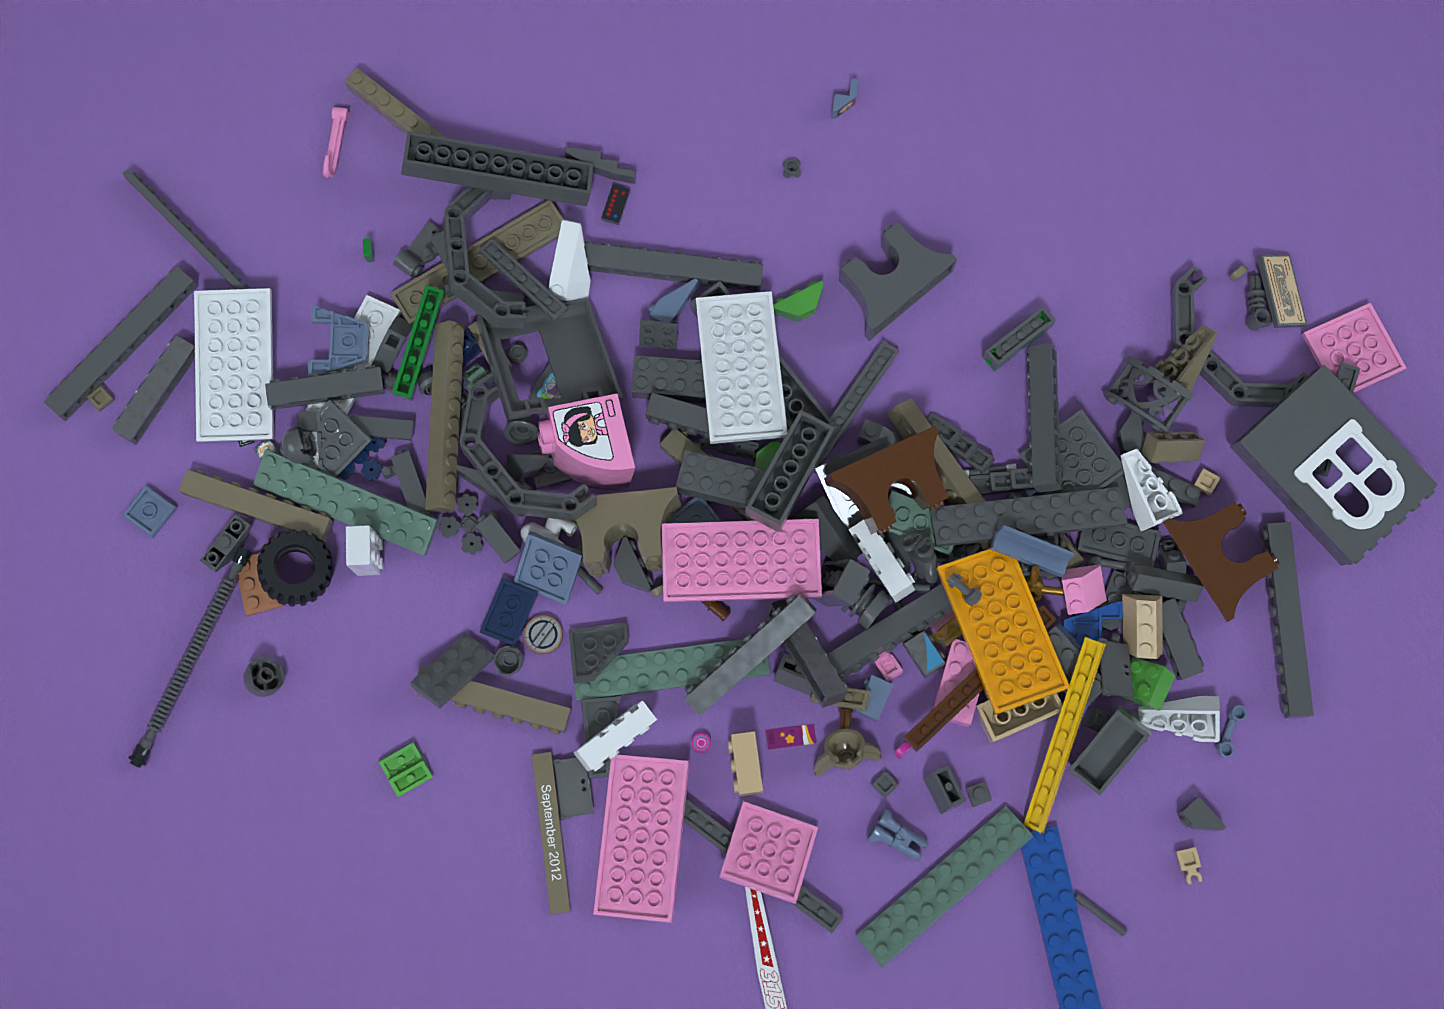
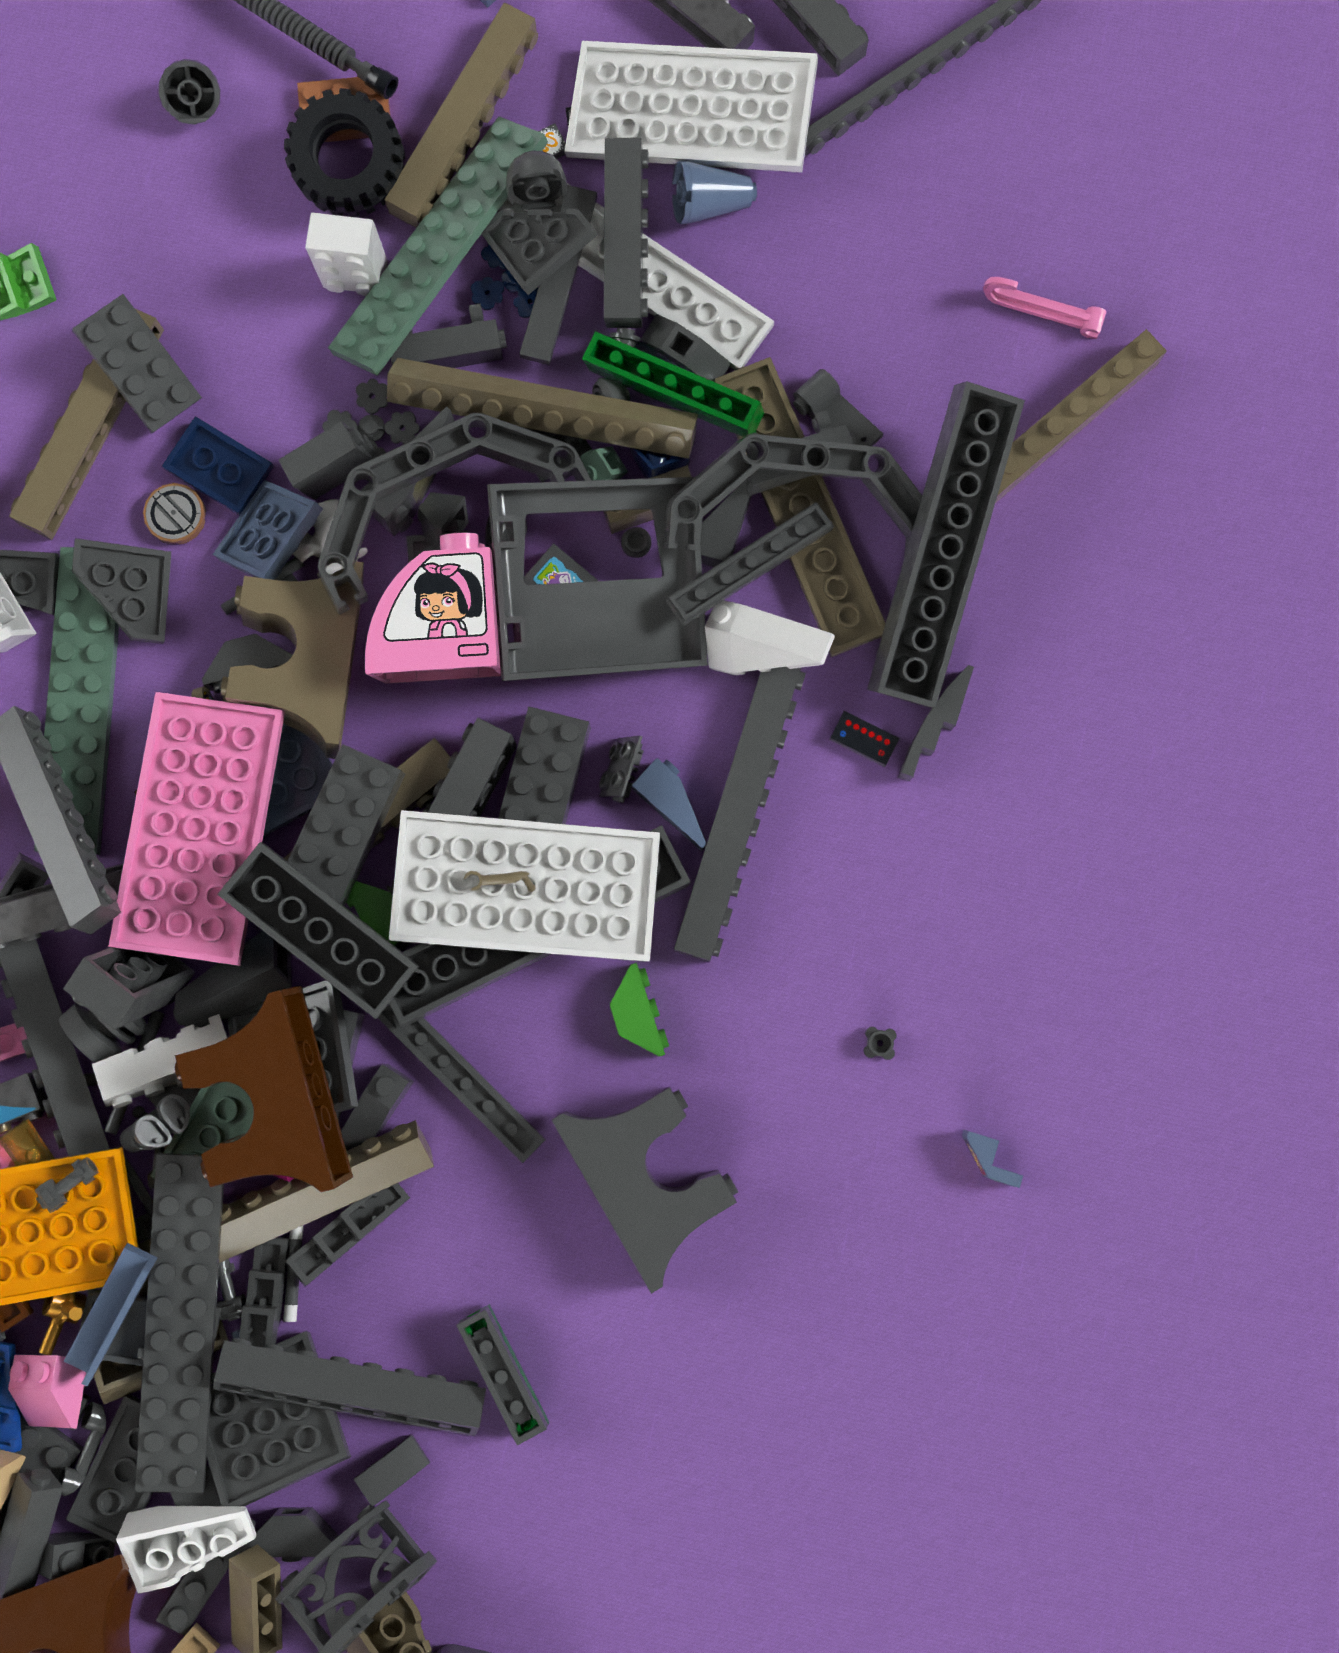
camera: 100 degrees right, 5 degrees up
dark grey slope [200,514,251,572] -> none
sand blue wing [308,305,369,376] -> none
green tile [363,238,374,262] -> none
dark grey hair [494,645,524,676] -> none
none -> dark grey slope [354,1435,430,1507]
none -> dark tan piece [463,871,536,893]
none -> sand blue cone [672,161,757,225]

